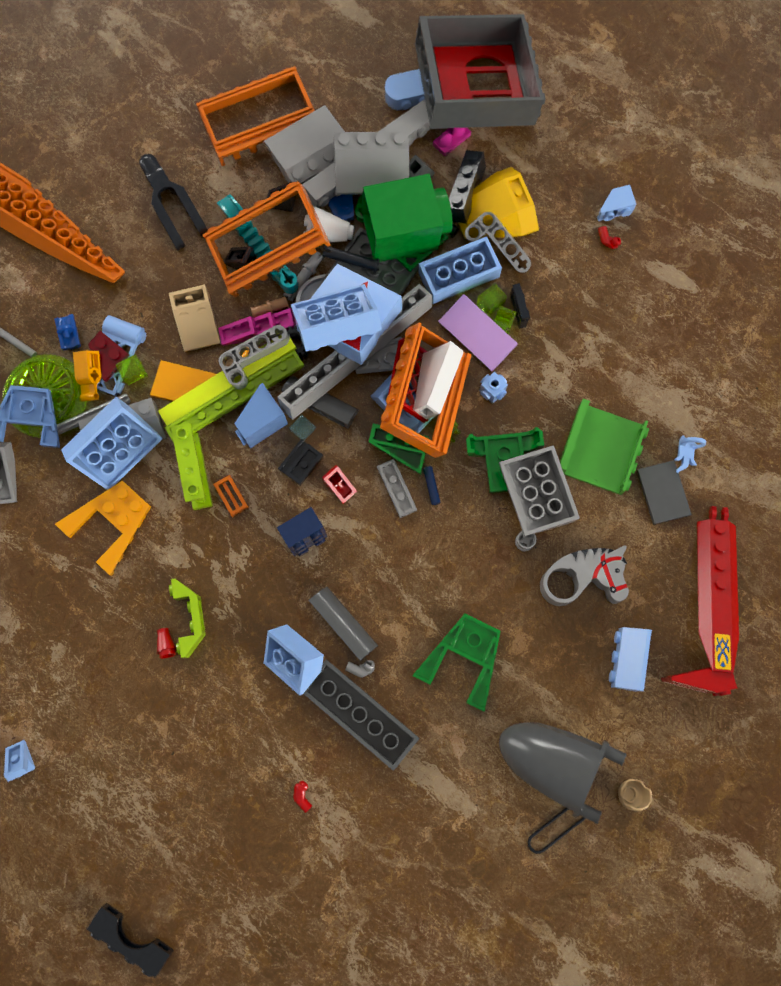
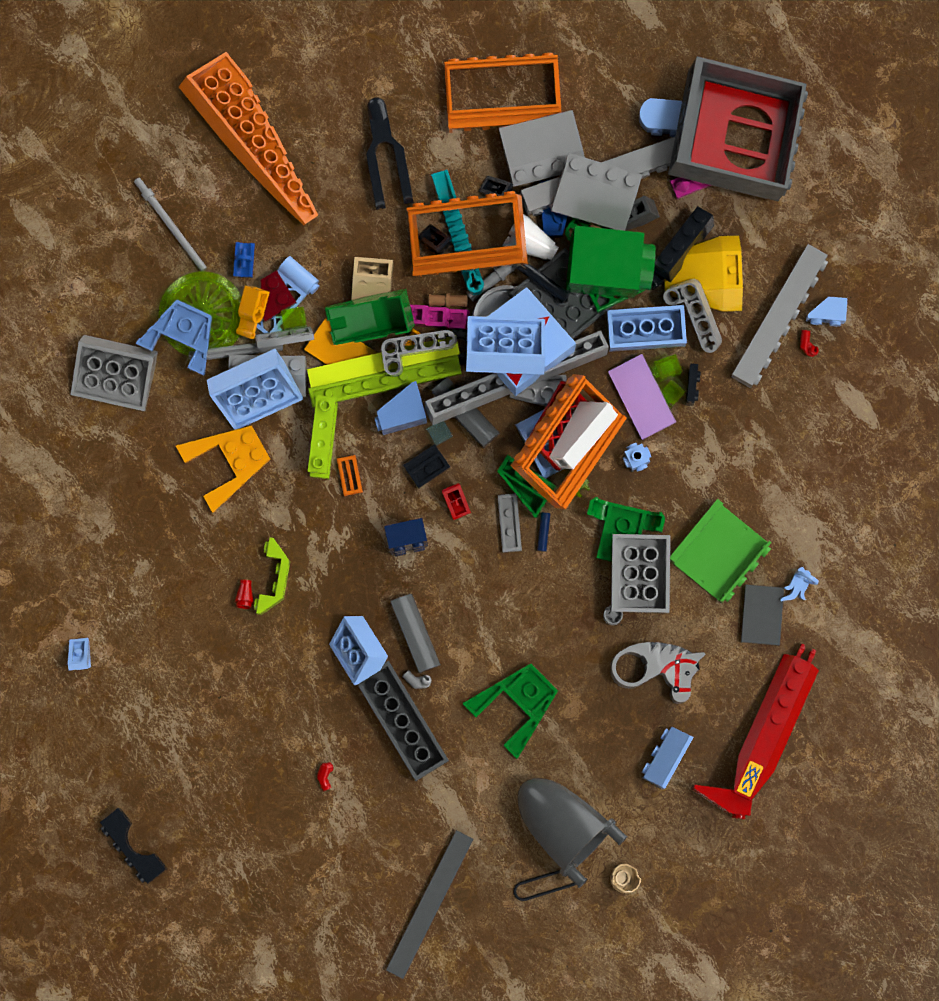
camera: 20 degrees right, 5 degrees up
none -> light grey tile [255,326,314,348]
none -> green piece [325,289,415,345]
none -> dark grey tile [386,830,473,979]
none -> light grey brick [731,244,828,388]

